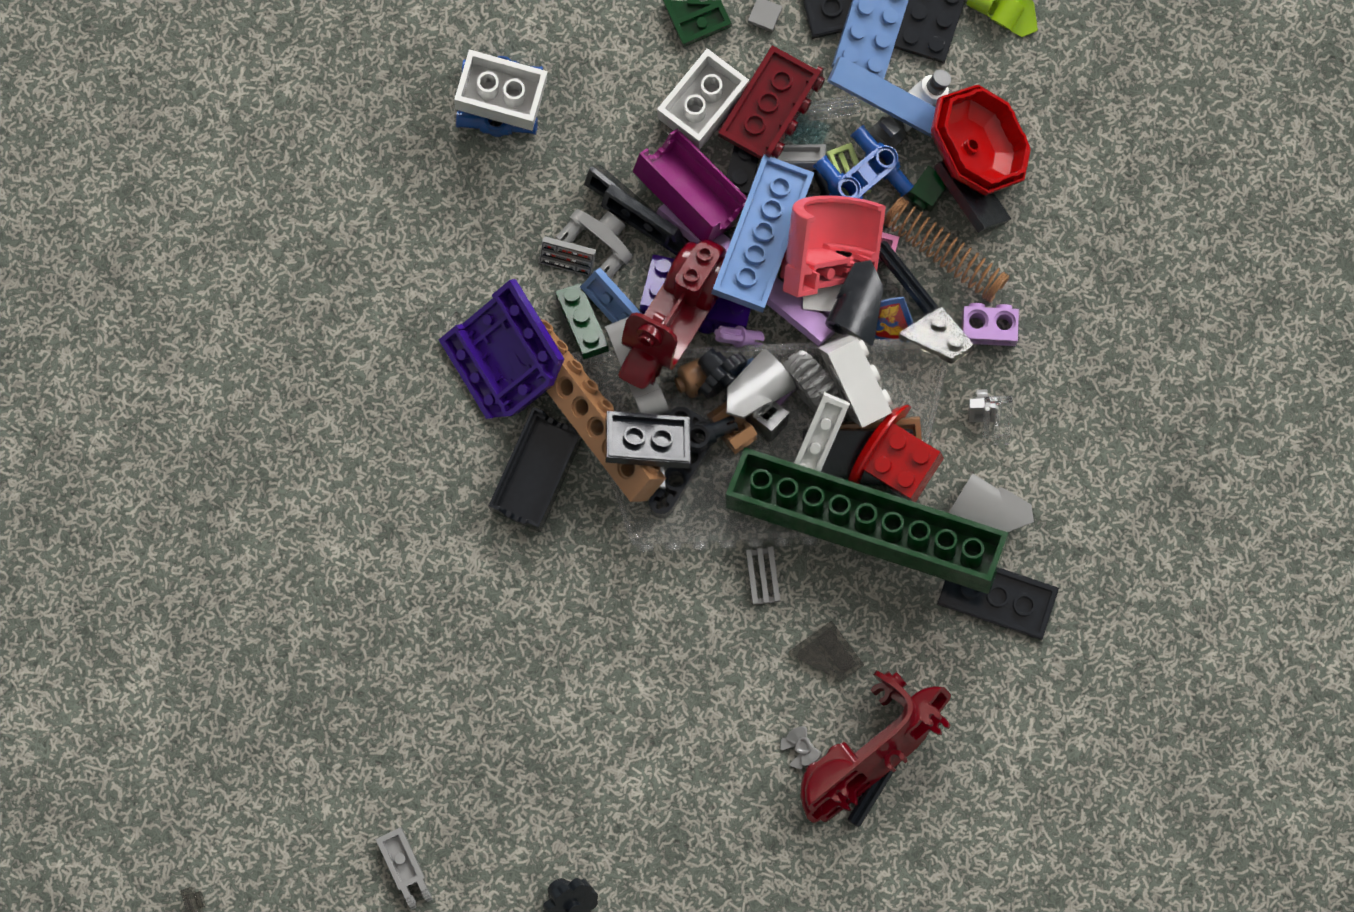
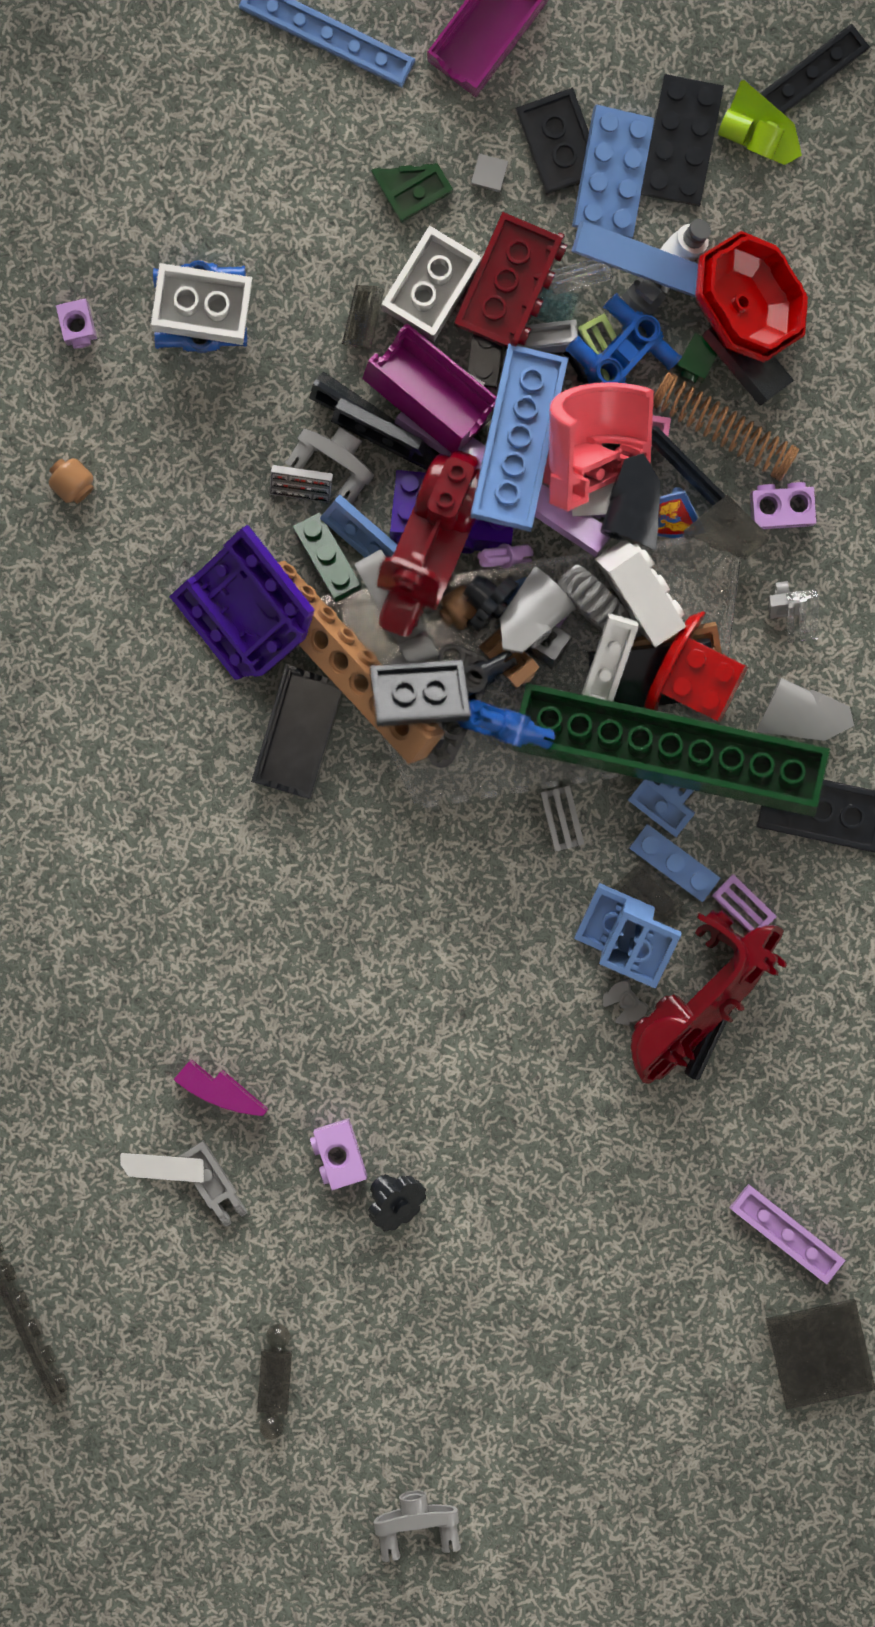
camera: 10 degrees left, 10 degrees up
none -> medium nougat head [49,458,94,504]
none -> lavender brick [56,298,97,349]
none -> white sticker [120,1153,204,1183]
none -> magenta slope [173,1059,268,1116]
none -> lavender brick [310,1118,367,1190]
none -> clear smoke plate [342,285,384,349]
none -> blue piece [457,697,555,749]
none -> medium blue bracket [574,883,681,989]
none -> medium blue hinge [628,779,695,837]
none -> medium blue plate [629,824,720,902]
none -> lavender tile [712,874,777,932]

